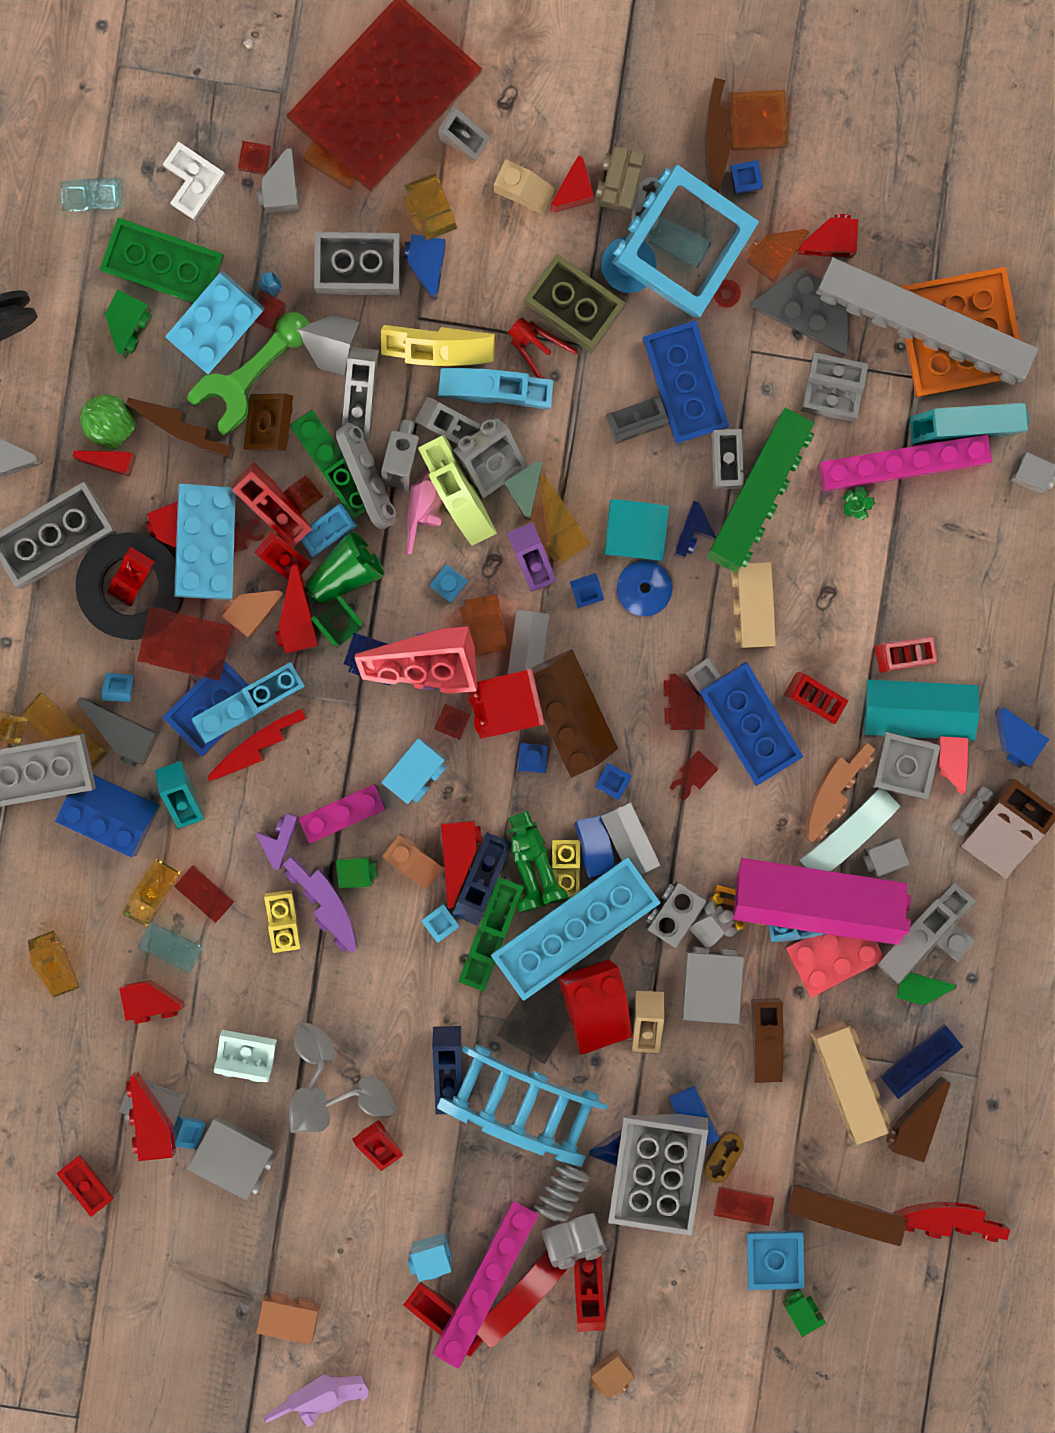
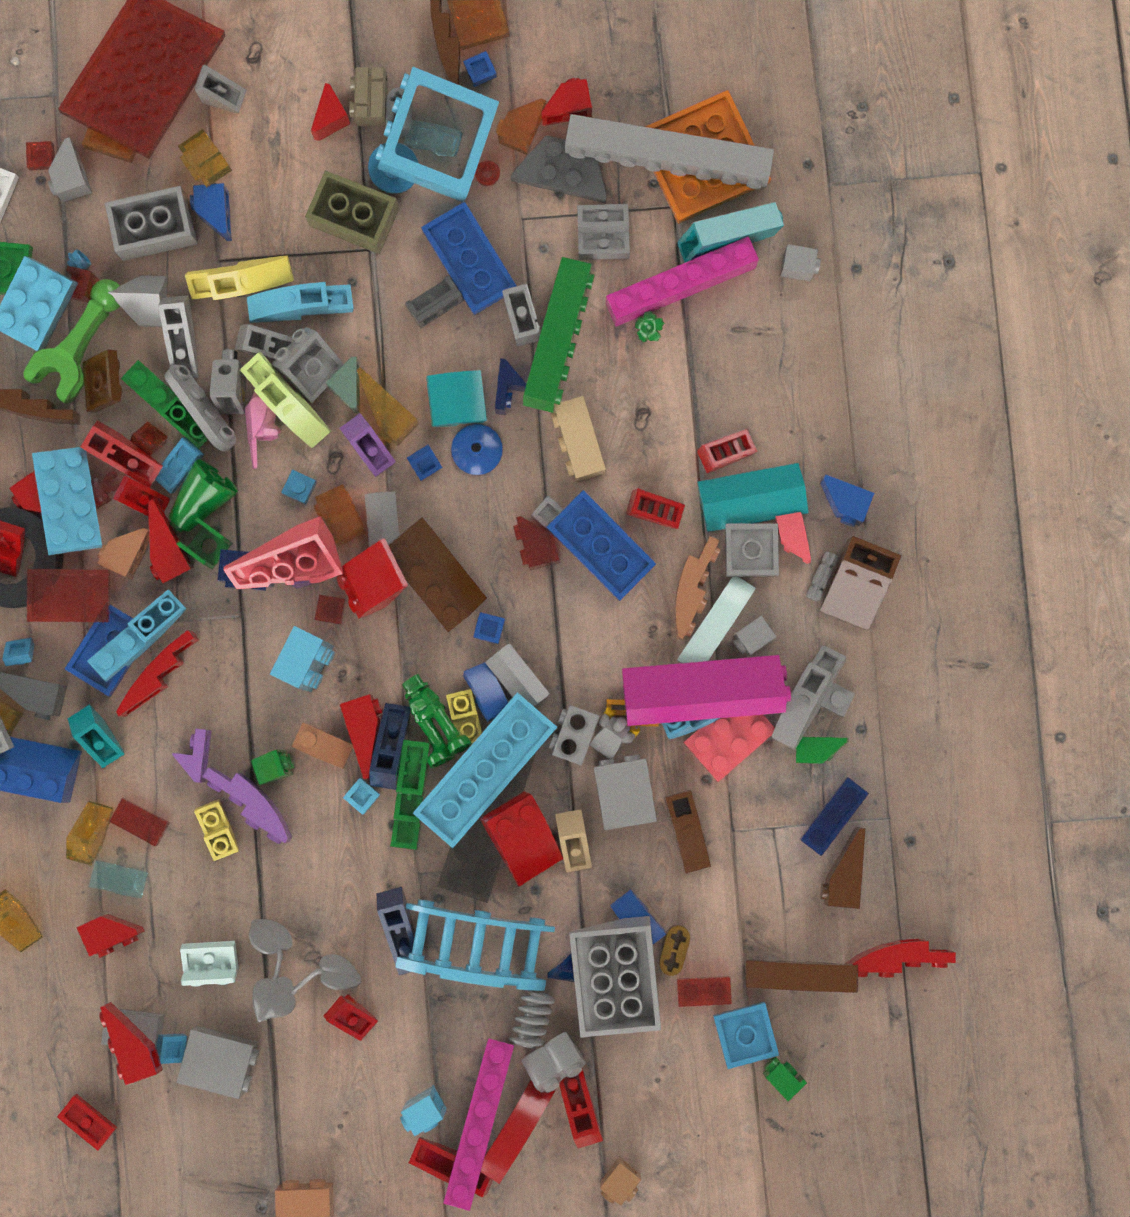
camera: 15 degrees left, 5 degrees down
dark pink plate [298,784,386,844] -> none
tan slope [494,159,556,215] -> none
red plant [508,317,578,379] -> none
blue plate [518,743,548,773] -> none
clear red plate [669,750,718,800] -> none
tan brick [810,1020,890,1145] -> none

